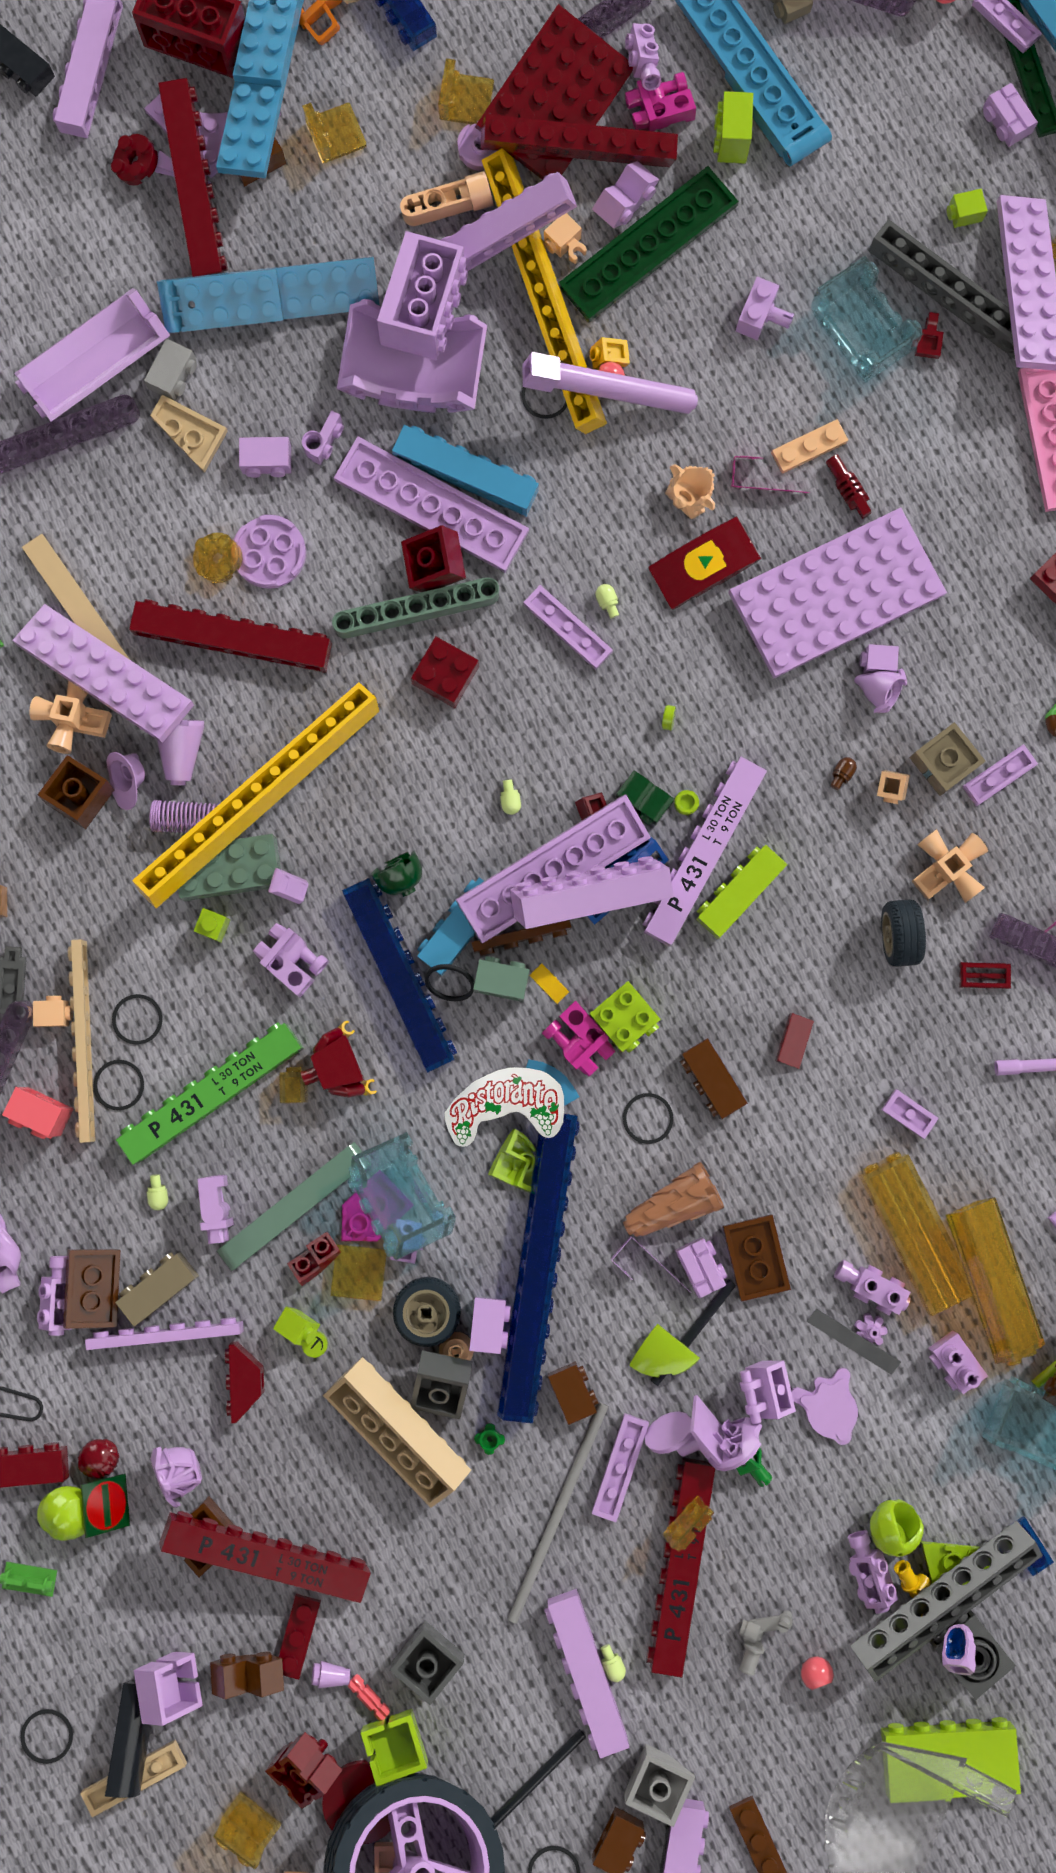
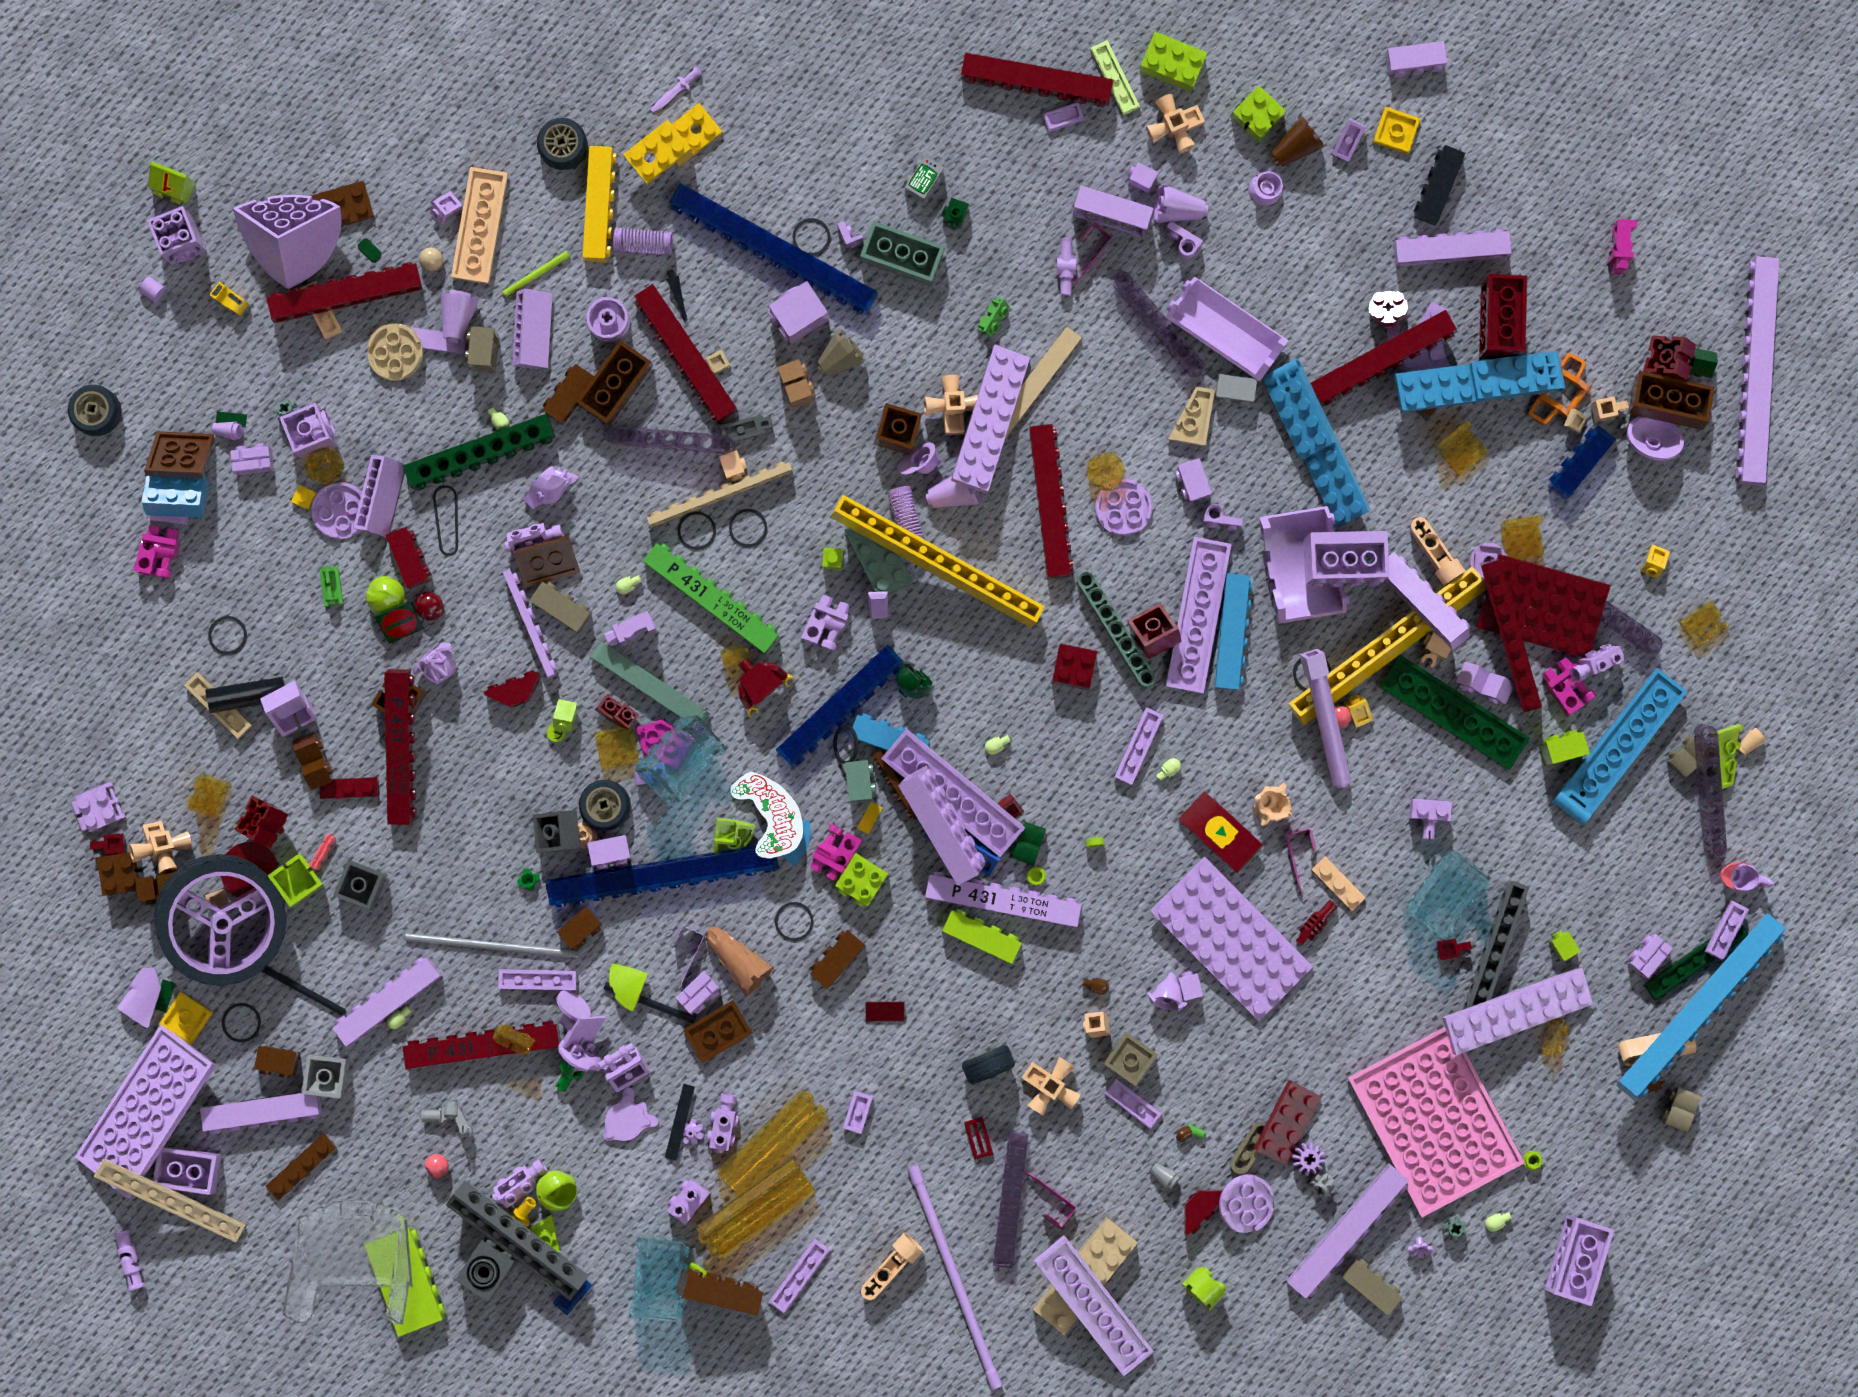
camera: 75 degrees right, 0 degrees up
coral brick [2,1087,74,1139] -> none
lavender cone [311,1661,350,1689] -> none
tan brick [323,1357,471,1508] -> none
lavender rock [942,1624,976,1675] -> none

